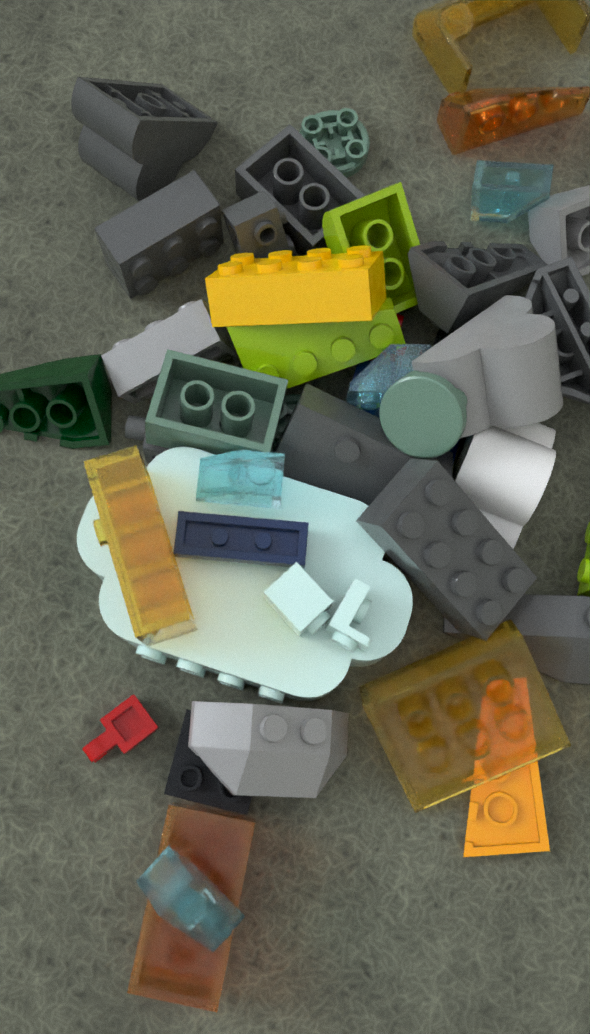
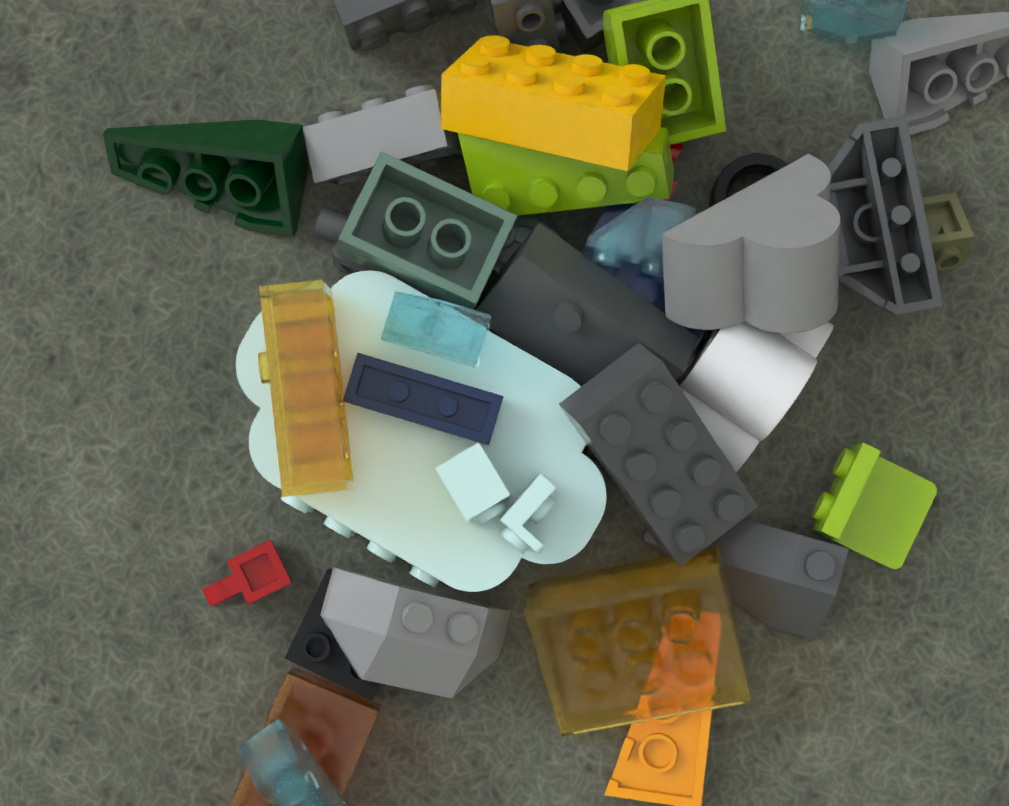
camera: 15 degrees right, 10 degrees up
sand green tile [380,370,468,459] -> none
dark grey wedge [408,241,548,334] -> none

